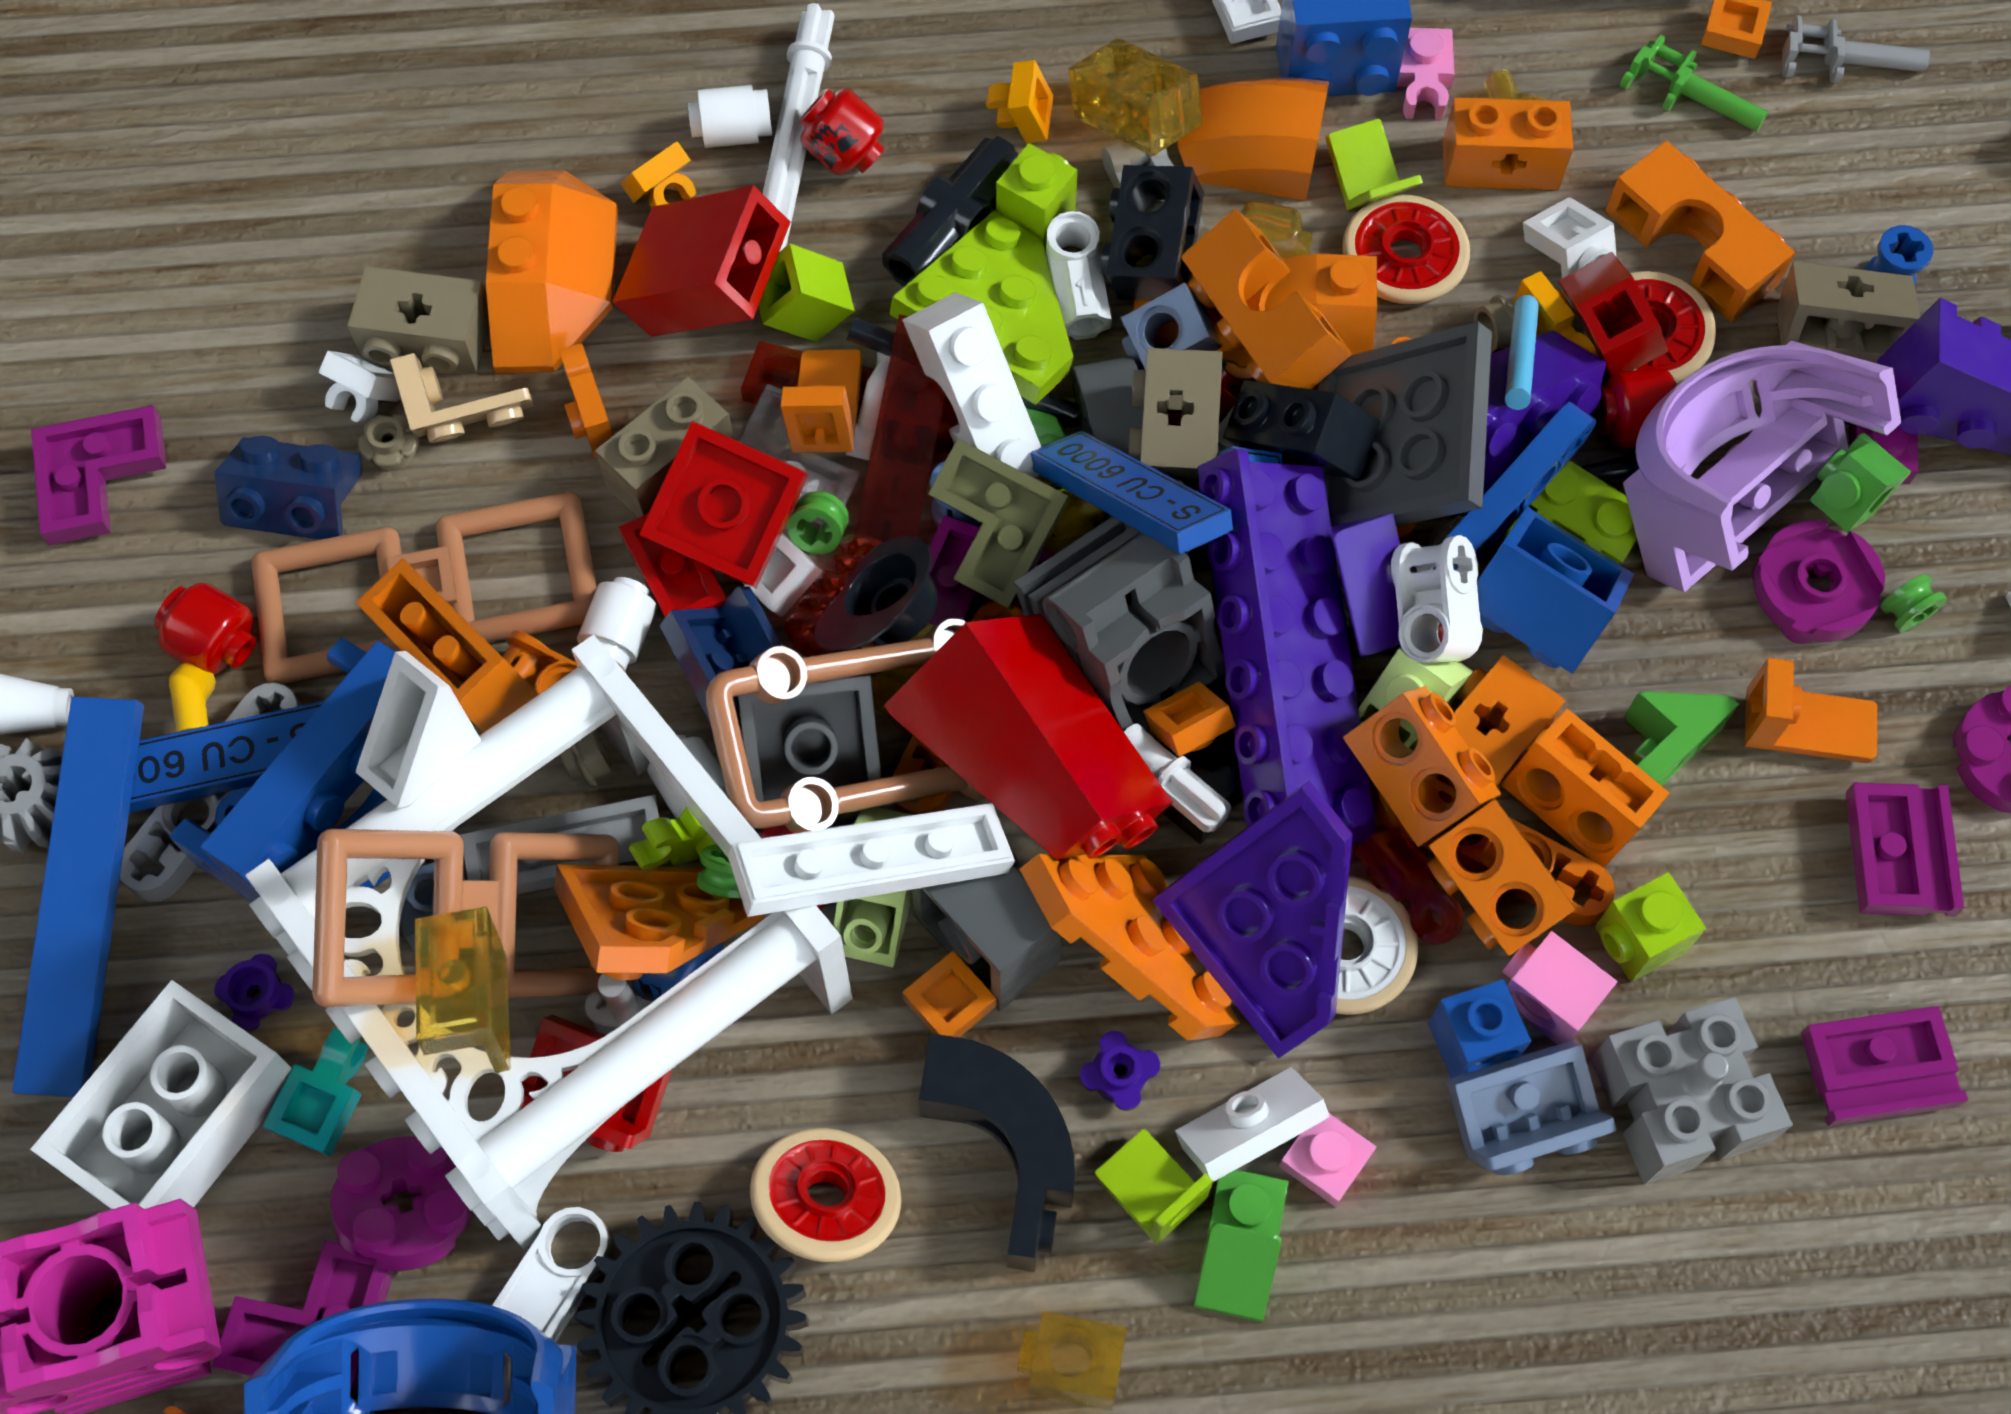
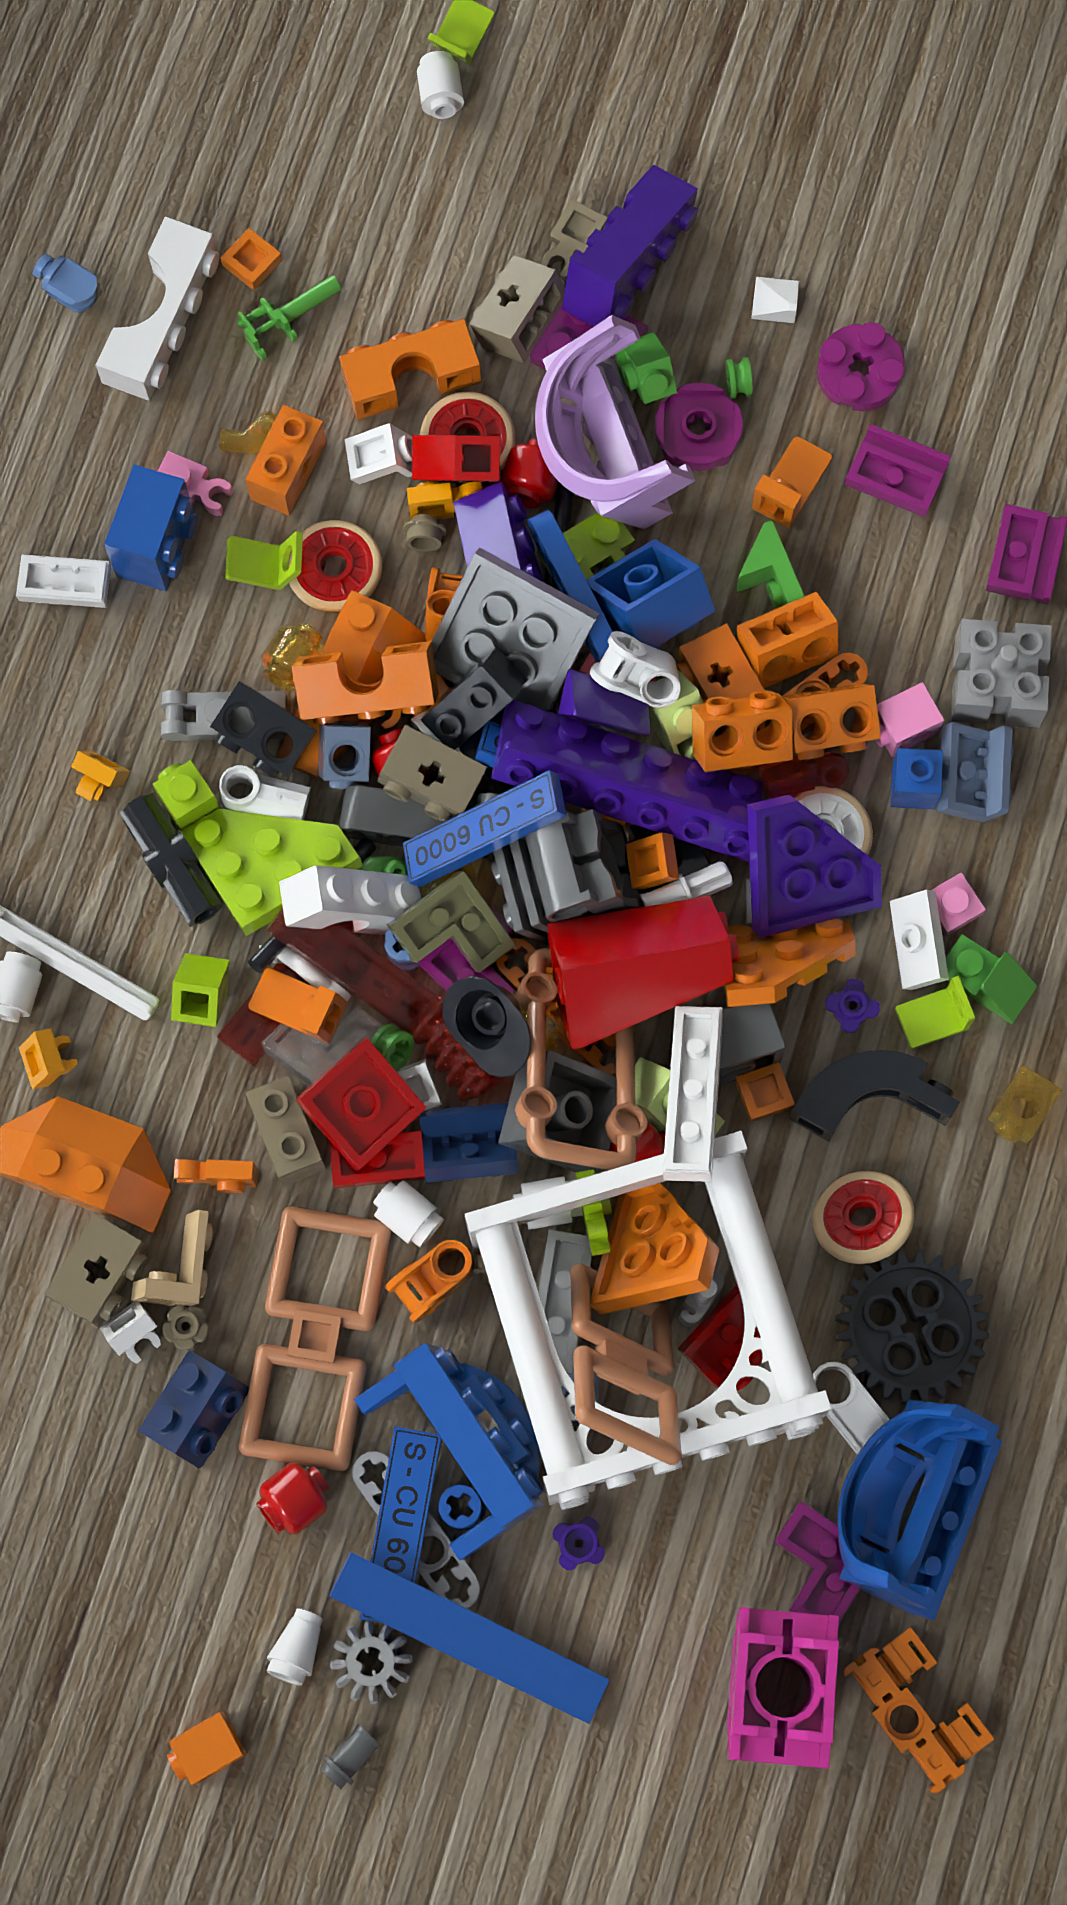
camera: 65 degrees left, 10 degrees up
white brick [30,980,292,1209] -> none
magenta plate [31,405,167,545] -> none
yellow arm [169,662,216,733] -> none
teal plate [262,1027,369,1157] -> none
magenta plate [330,1136,474,1271] -> none
orange brick [355,558,539,733] -> none
white slope [356,651,481,808] -> none
clear yellow panel [415,906,511,1073] -> none
red brick [613,185,791,337] -> none
bright green bush [696,844,741,898] -> none
red head [798,88,885,175] -> none
clear yellow brick [1068,38,1202,156] -> none
orange slope [1177,77,1329,201] -> none
medium azure bar [1505,295,1539,410] -> none
lime brick [1595,872,1706,982] -> none
light grey piece [1782,15,1930,84] -> none
blue bush [1864,225,1933,285] -> none

